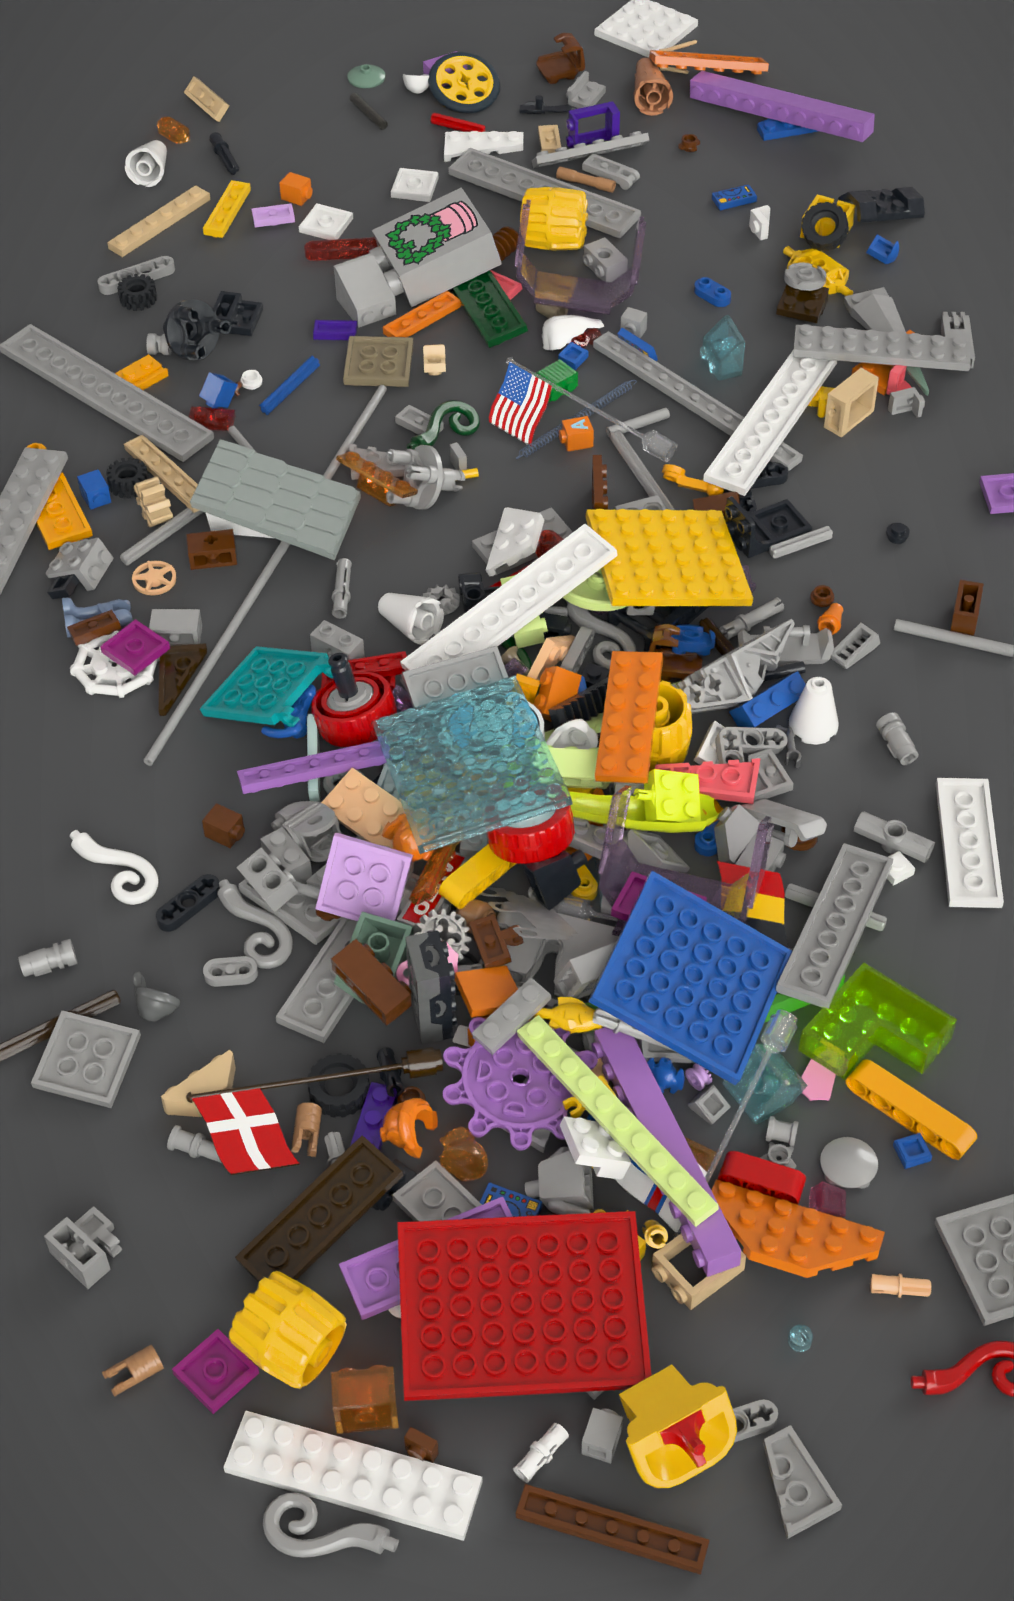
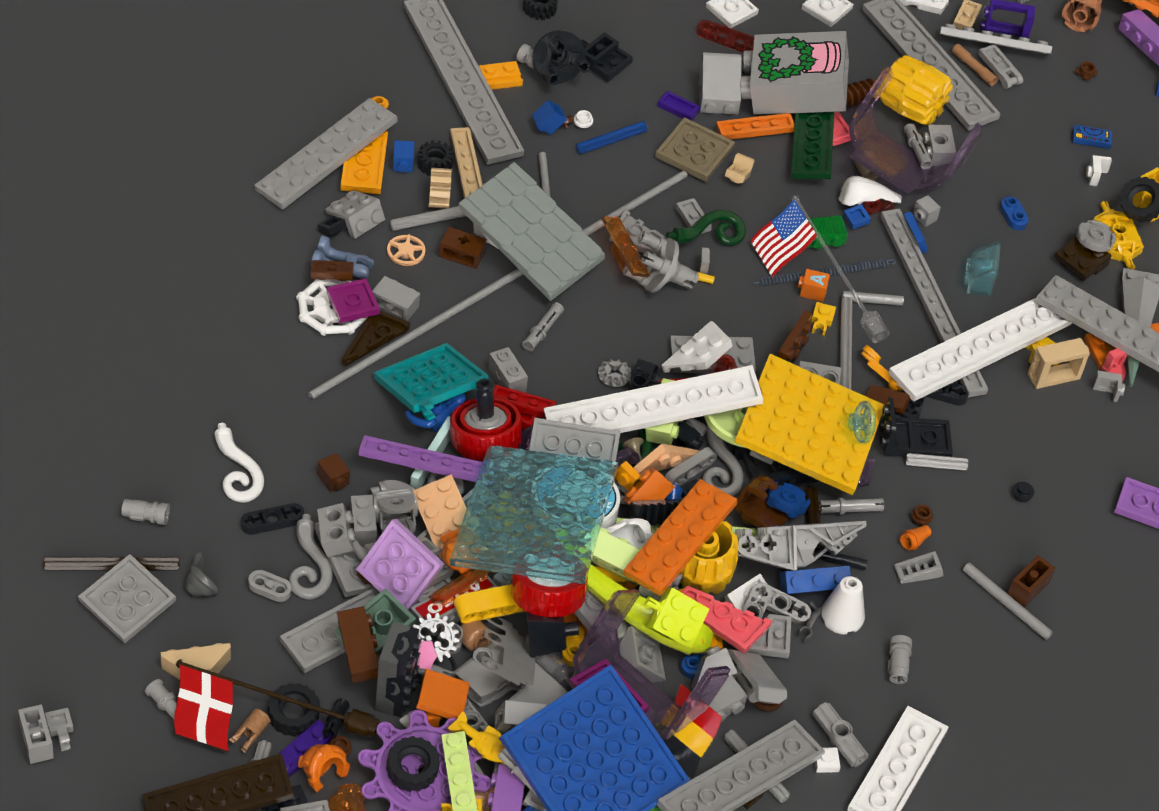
camera: 20 degrees right, 0 degrees up
clear red plate [189,406,236,431] -> none
white cone [378,593,444,645] -> none
reddish brown plate [469,914,524,968] -> none
light grey plate [472,978,551,1055] -> none
light grey piece [738,625,834,665] -> none
none -> black tyre [386,736,440,792]
none -> yellow plate [811,302,836,336]
none -> clear light blue piece [848,401,876,444]
none -> light grey pin [904,123,933,169]

